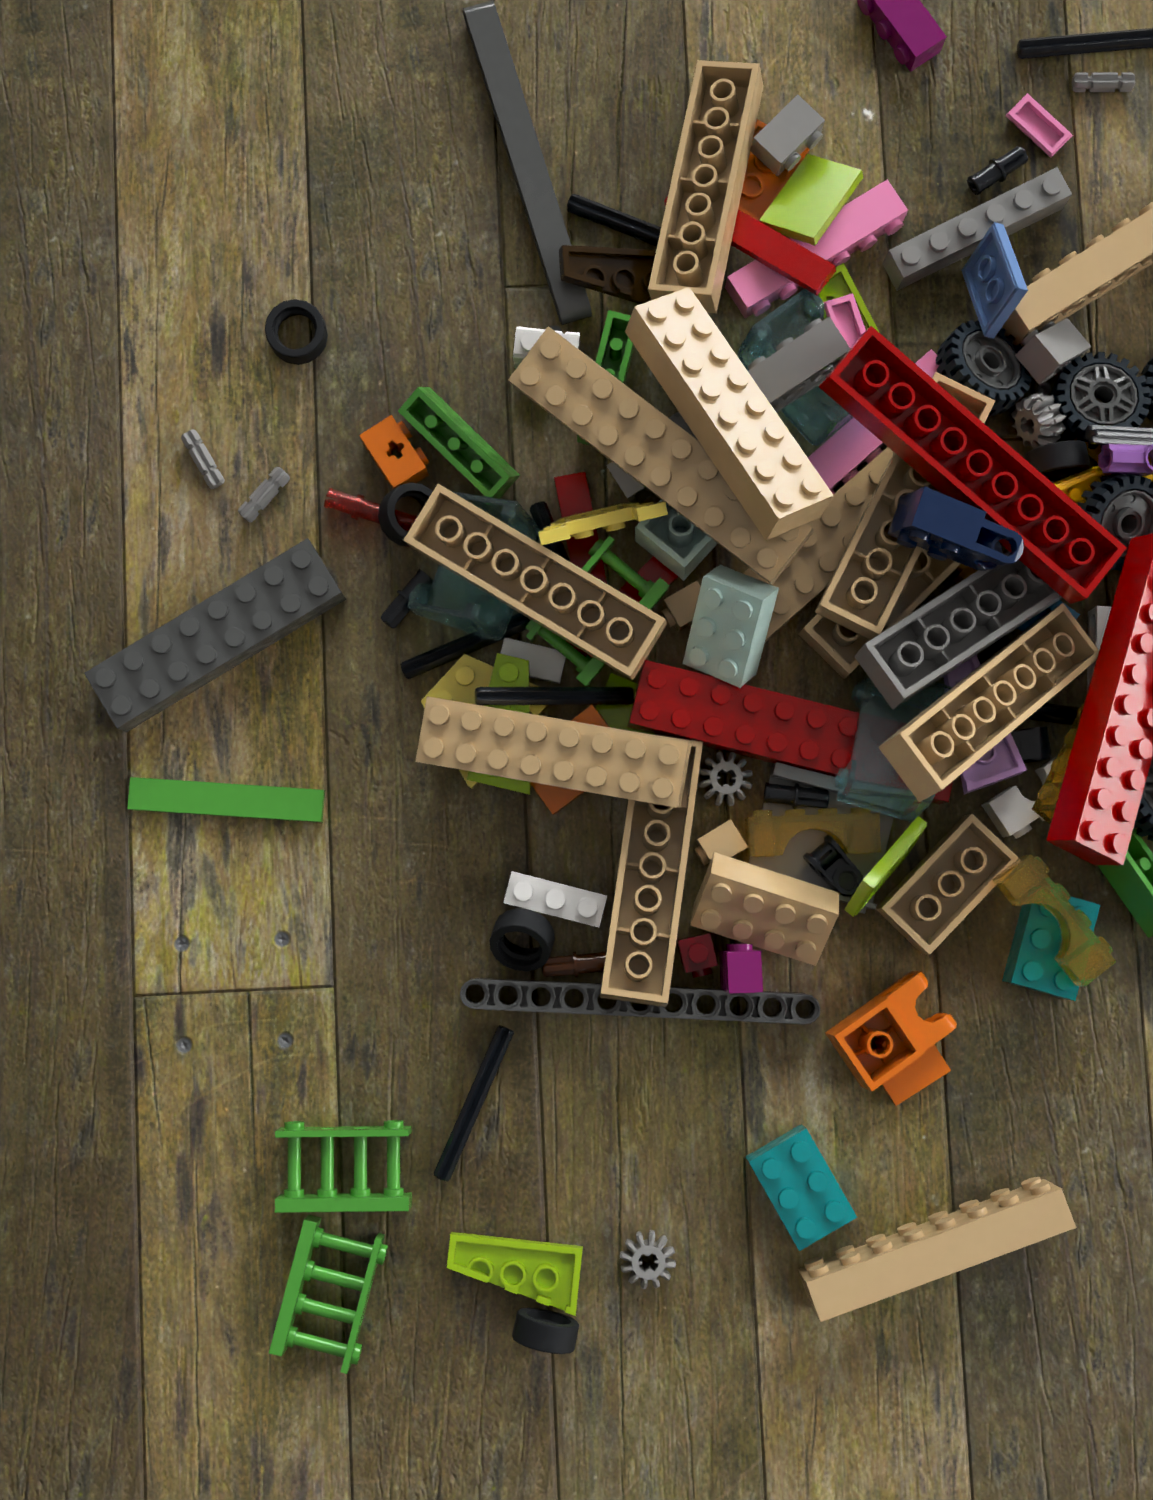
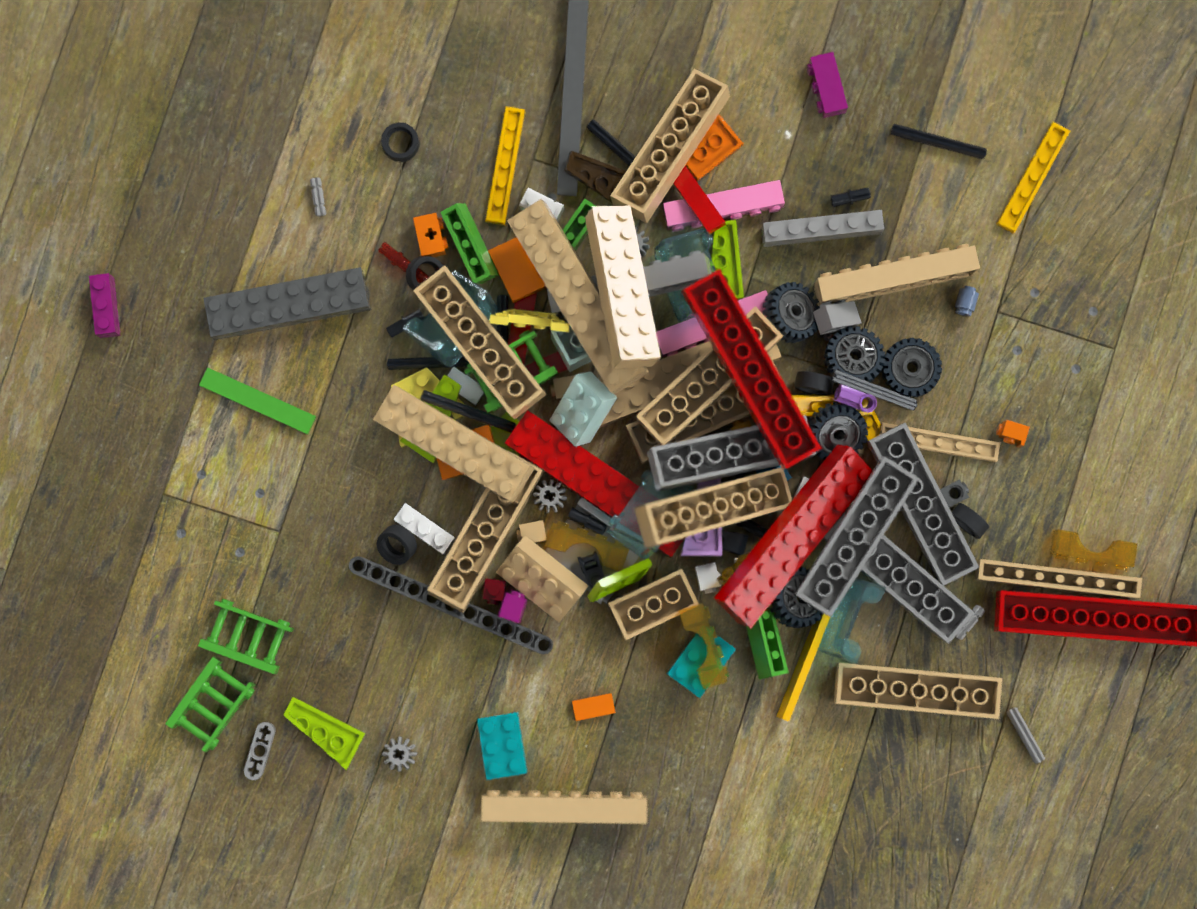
camera: 20 degrees right, 0 degrees up
light grey axle [238,467,290,522] -> none
black axle [434,1025,514,1182] -> none
black tyre [512,1308,579,1354] -> none
reddish brown axle [542,951,606,978] -> none
light grey brick [751,95,825,177] -> none
lime tile [759,154,863,246] -> none
bright pink tile [823,293,866,348] -> none
orange brick [825,971,957,1092] -> none
dark blue brick [888,487,1024,571] -> none
medium blue tile [961,222,1028,339] -> none
bright pink tile [1006,93,1073,158] -> none
light grey gear [1011,392,1066,449] -> none
light grey axle [1072,72,1135,92] -> none
none -> light grey beam [244,722,276,780]
none -> yellow tile [485,106,525,225]
none -> orange tile [488,237,547,303]

